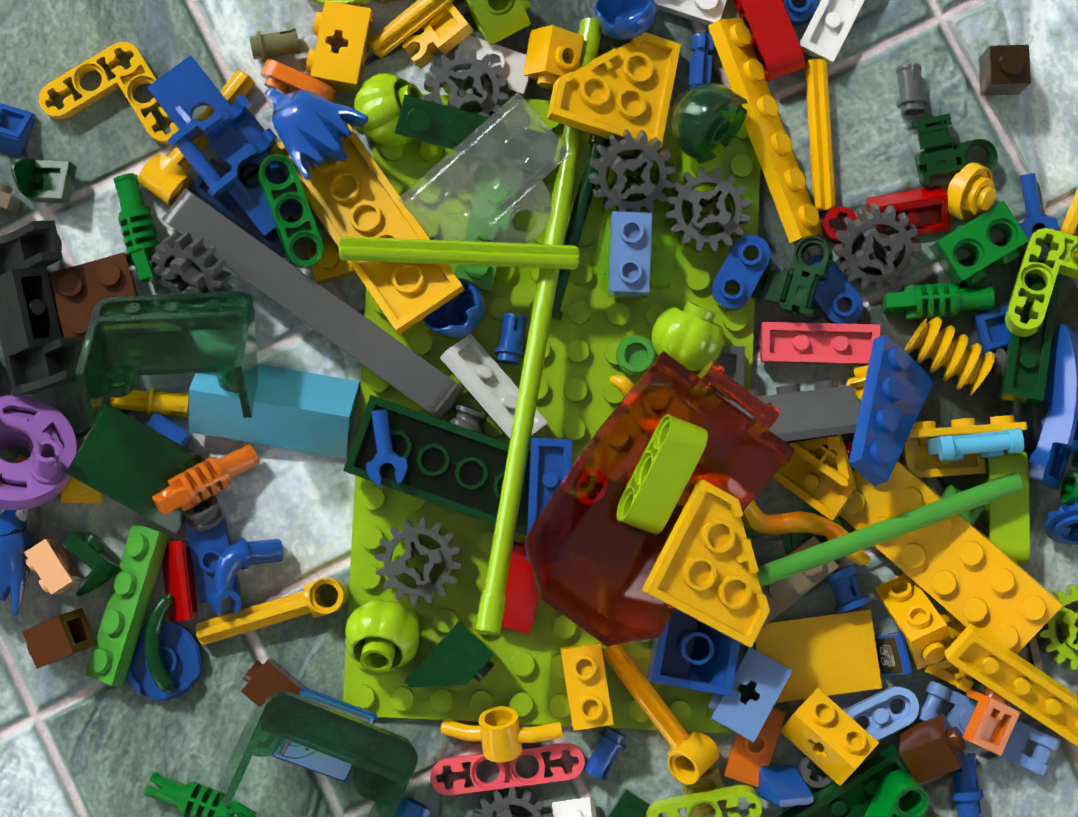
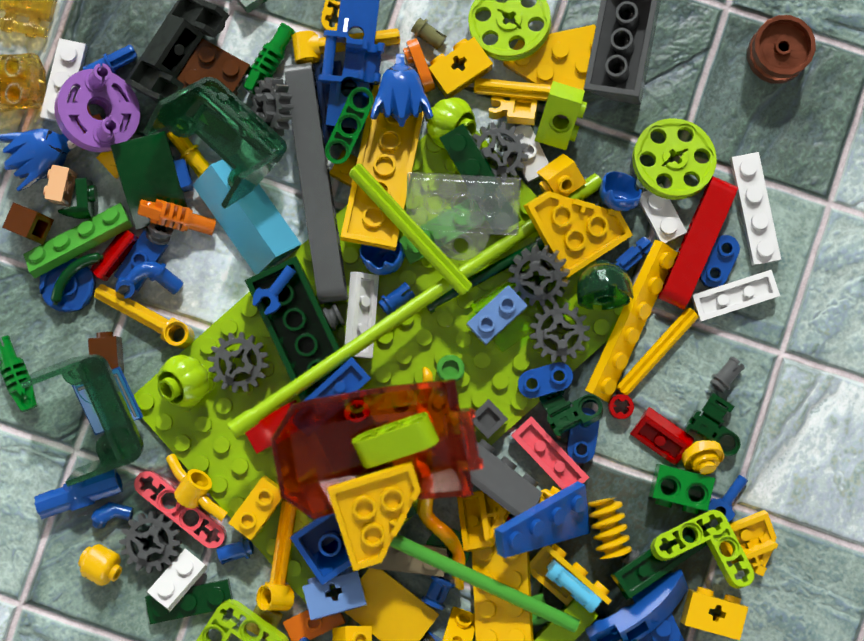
camera: 55 degrees right, 0 degrees up
dark green slope [404,620,495,687] -> none
lime plant [652,301,725,377] -> none
dark grey gear [833,203,921,290] -> none
green hinge [882,283,995,320] -> none
blue tile [972,306,1010,354] -> none
dark brown brick [979,45,1031,96] -> none

